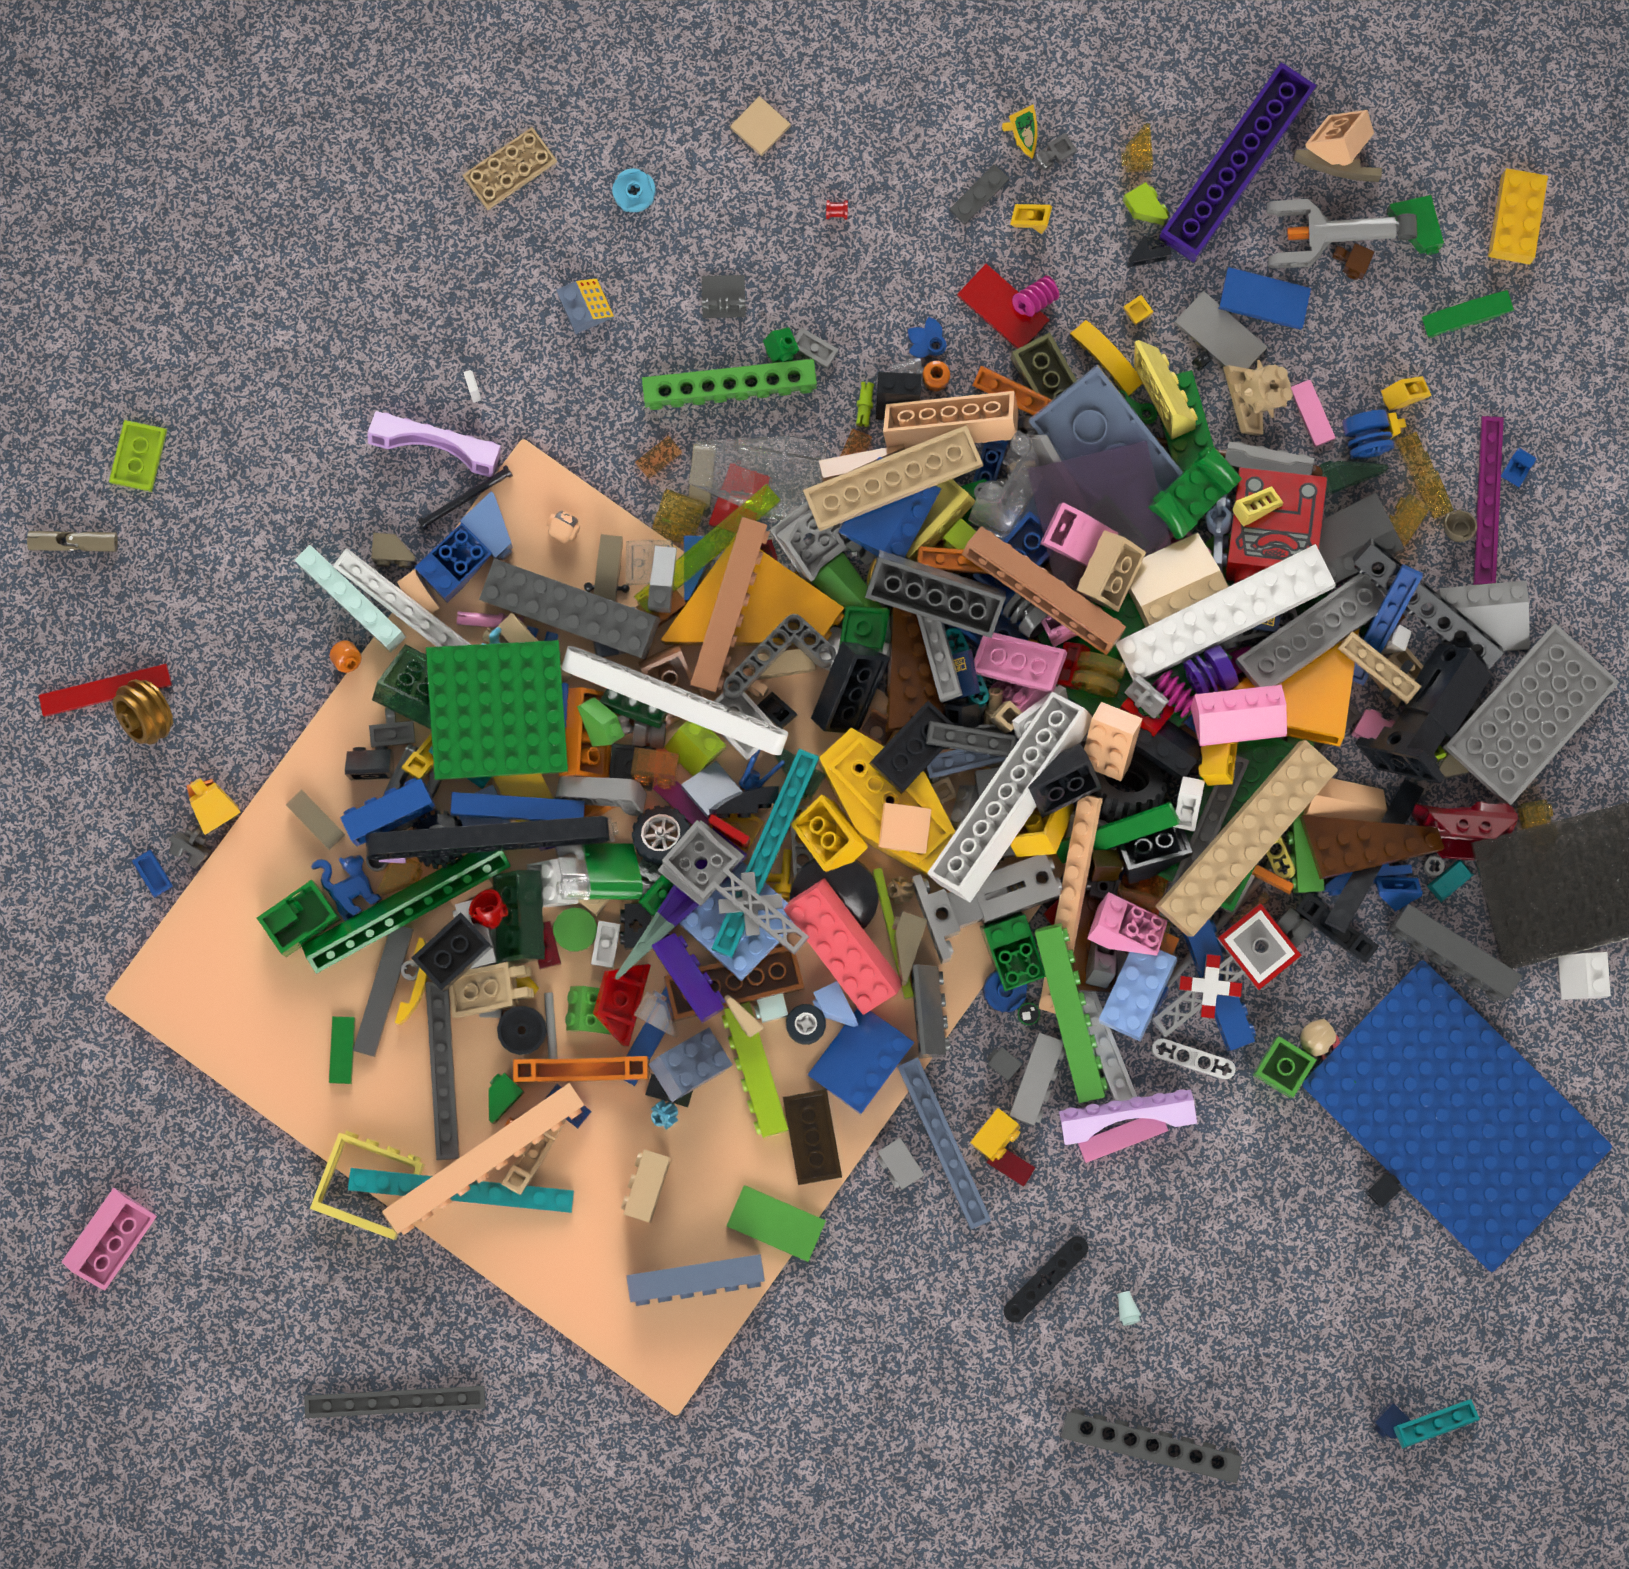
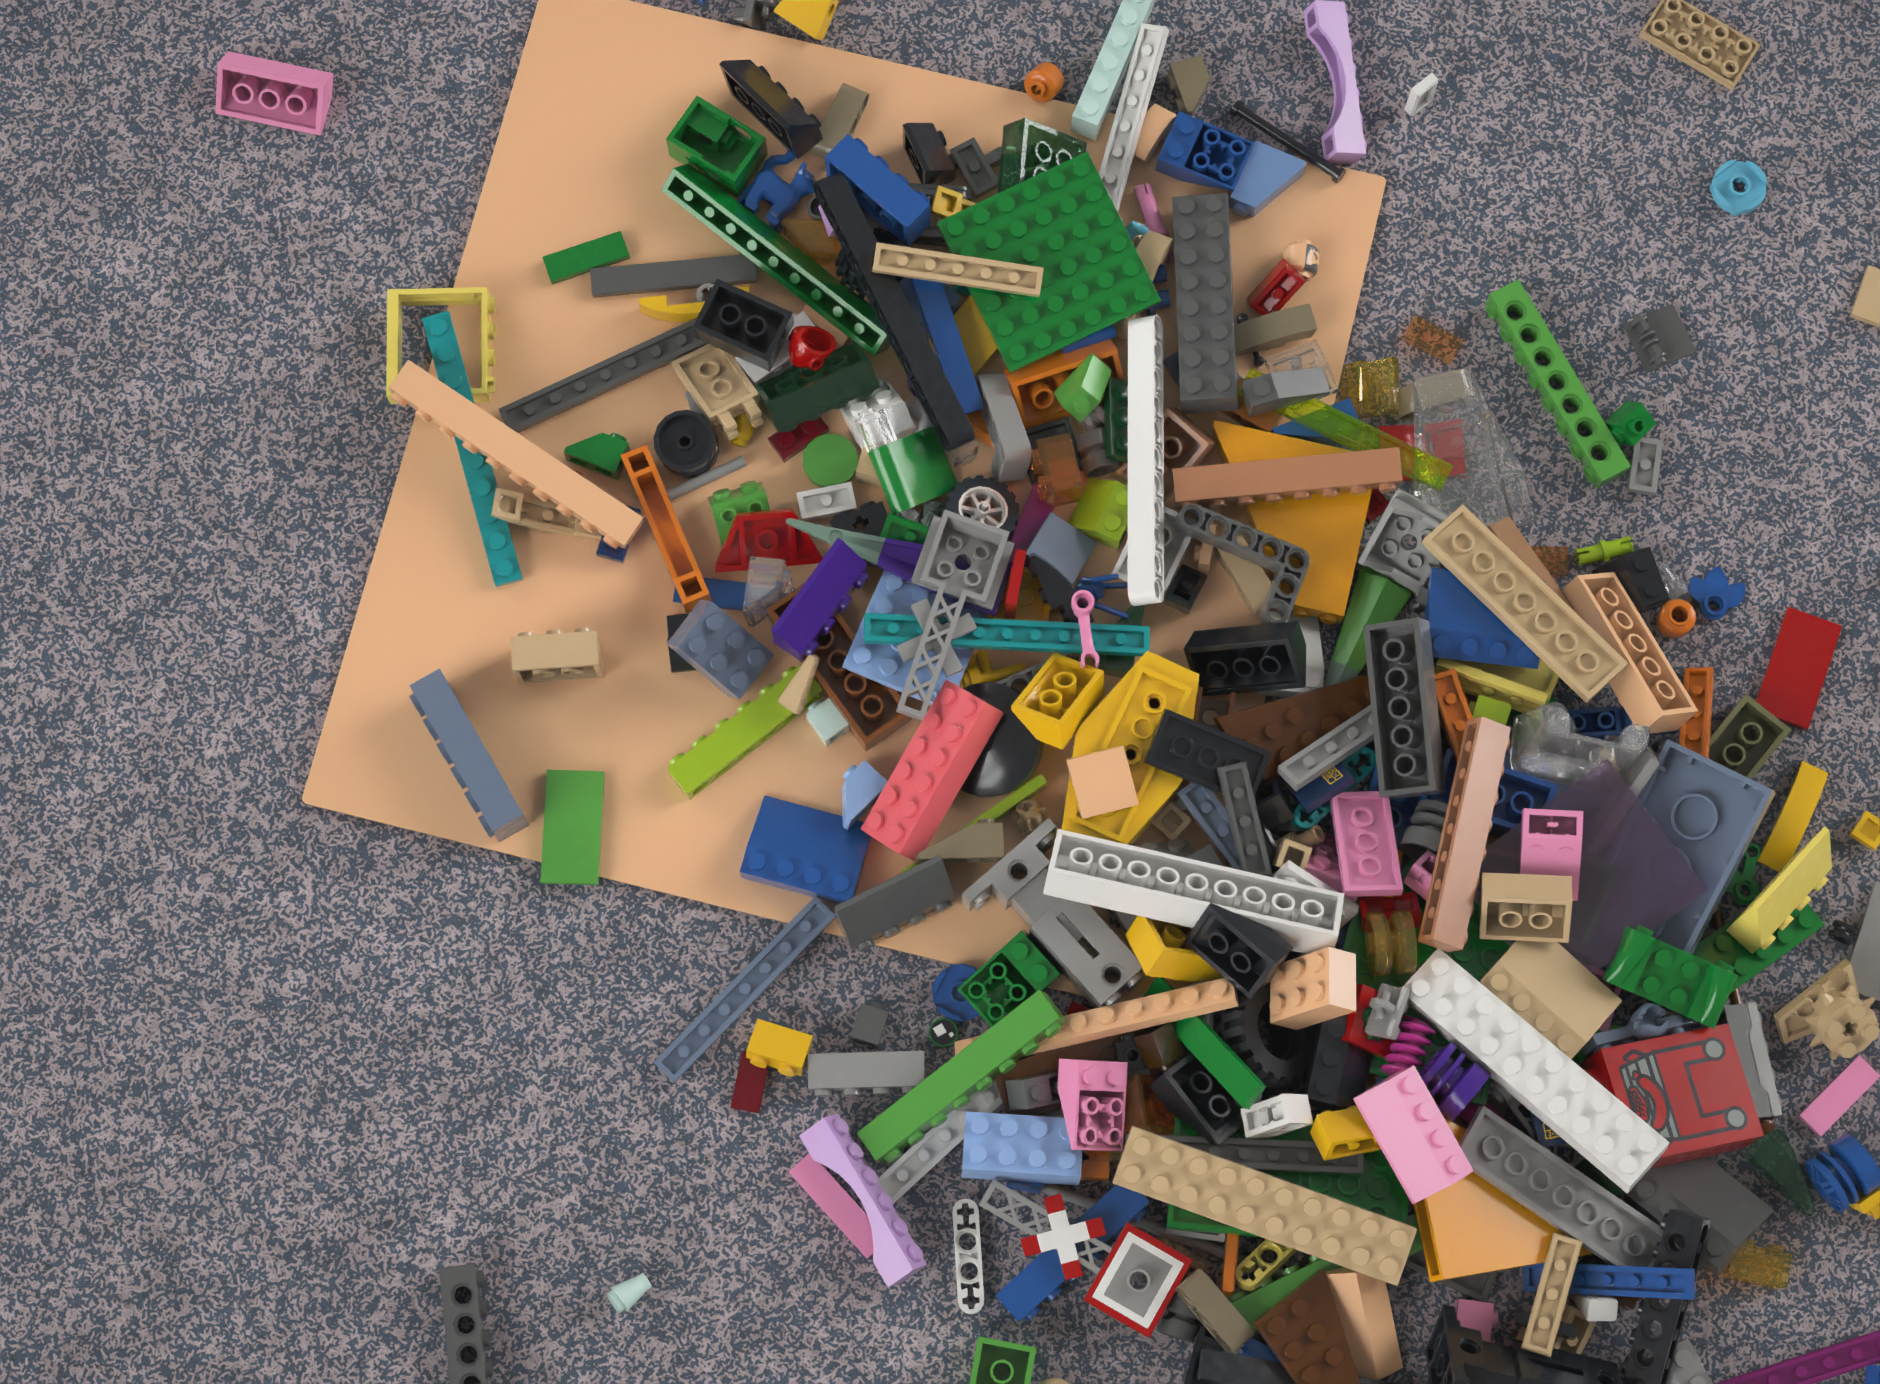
camera: 70 degrees right, 5 degrees down
dark grey plate [304,1385,486,1418] -> none
sand blue slope [556,279,614,334] -> none
medium azure gear [651,1100,678,1129] -> none
dark brown plate [783,1089,842,1185] -> none
black wheel [786,1004,826,1045] -> none
red bush [826,200,848,220] -> none
green tile [839,606,889,652] -> none
light grey brick [876,1138,924,1190] -> none
black piece [1003,1236,1089,1323] -> none
dark pink piece [1012,275,1060,316] -> none
light yellow slope [1233,486,1283,526] -> none
clear yellow slope [1395,432,1454,519] -> none
dark tan hair [1444,509,1477,542] -> none
none -> black slope [719,60,823,159]
none -> tan plate [872,242,1044,297]
none -> bright pink brick [1071,590,1099,669]
none -> dark tan beam [1176,1269,1255,1354]
none -> red slope [1247,259,1306,316]

